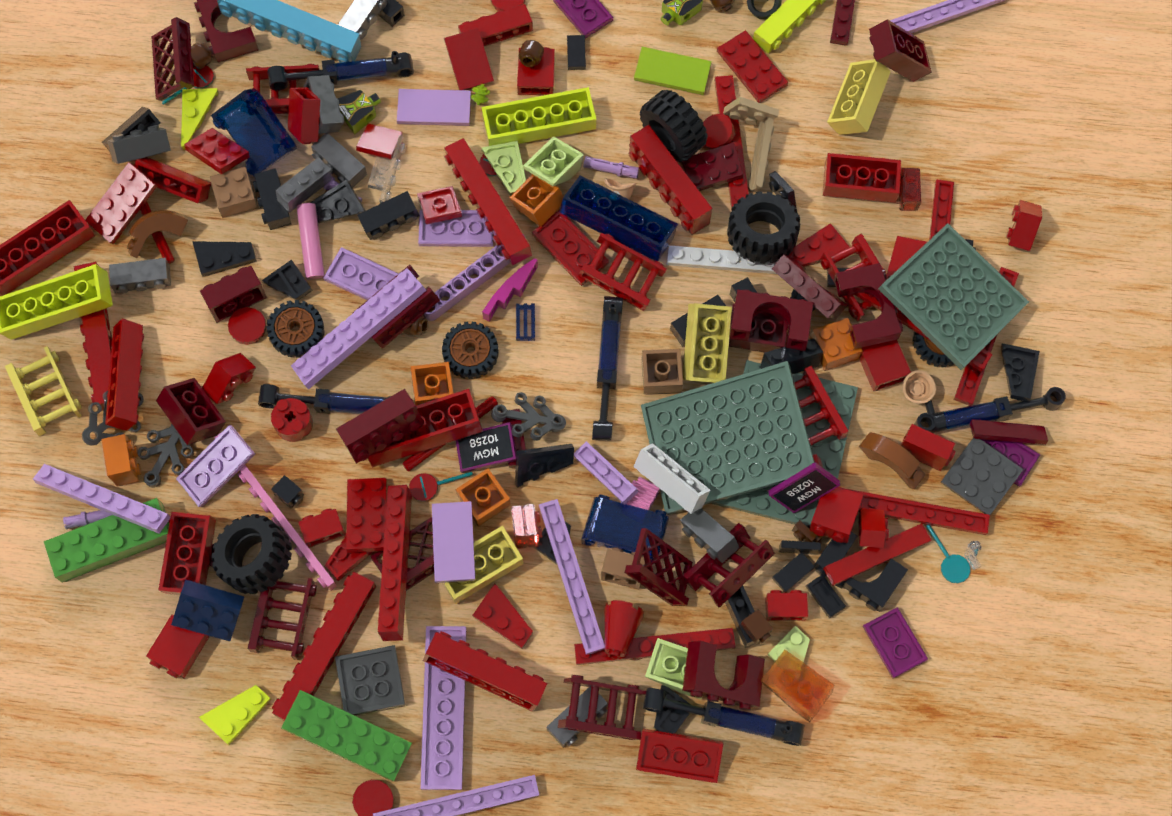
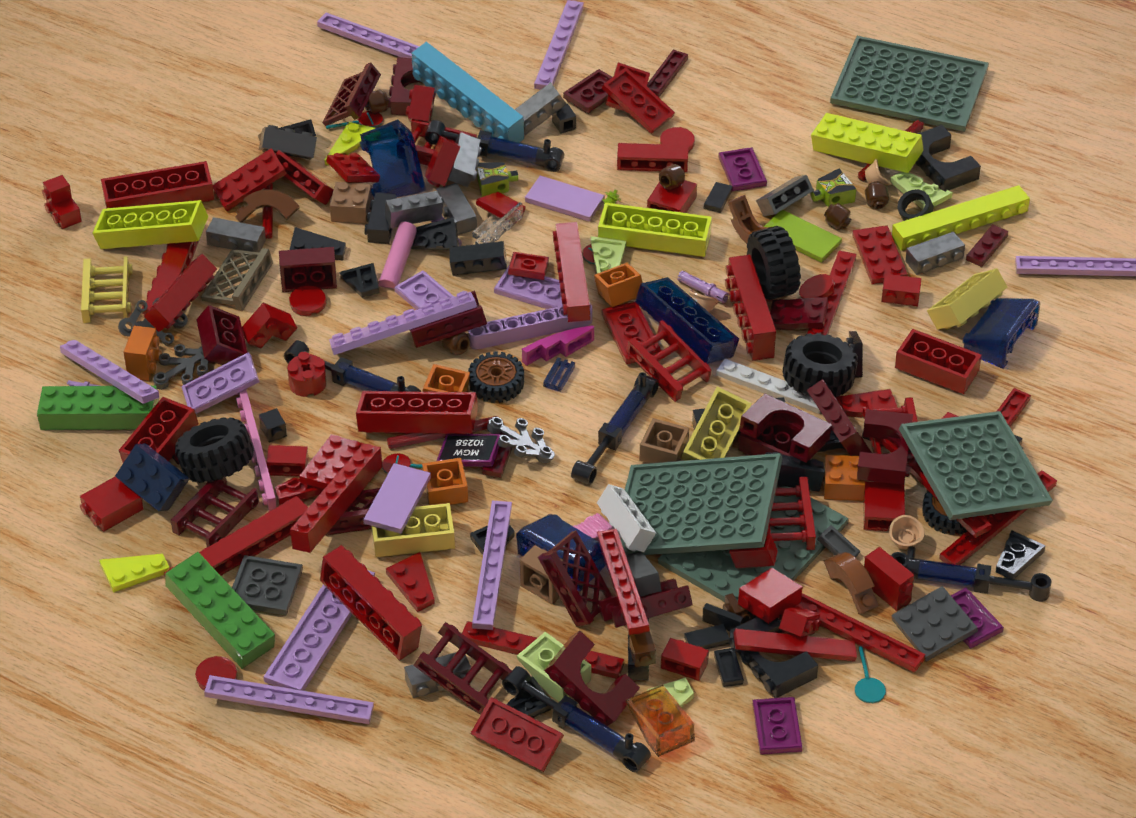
camera: 25 degrees right, 25 degrees down
wheel [267,300,325,358] -> none
dark red brick [336,389,424,464] -> none
red tile [444,28,494,90] -> none
clear red brick [511,504,542,549] -> none
black wing [515,444,574,488] -> none
yellowish green slope [523,136,584,186] -> none
lavender plate [574,441,639,505] -> none
red cone [604,600,644,659] -> none
tan bracket [723,97,779,192] -> none
tile [768,462,840,513] -> none
dark red brick [869,19,932,82] -> none
clear red brick [899,168,921,211] -> none
clear arm [965,541,982,571] -> none
dark red tile [970,419,1048,445] -> none
red brick [1006,200,1042,251] -> none
none -> dark tan fence [201,248,273,311]
none -> red brick [406,84,436,123]
none -> red plate [597,528,650,635]
none -> dark orange arch [728,195,770,244]
none -> flat silver brick [756,175,814,216]
none -> dark grey tile [817,525,861,557]
none -> reddish brown head [824,203,852,230]
none -> red brick [881,274,922,307]
none -> flat silver brick [905,232,965,275]
none -> clear blue windscreen [962,298,1041,369]

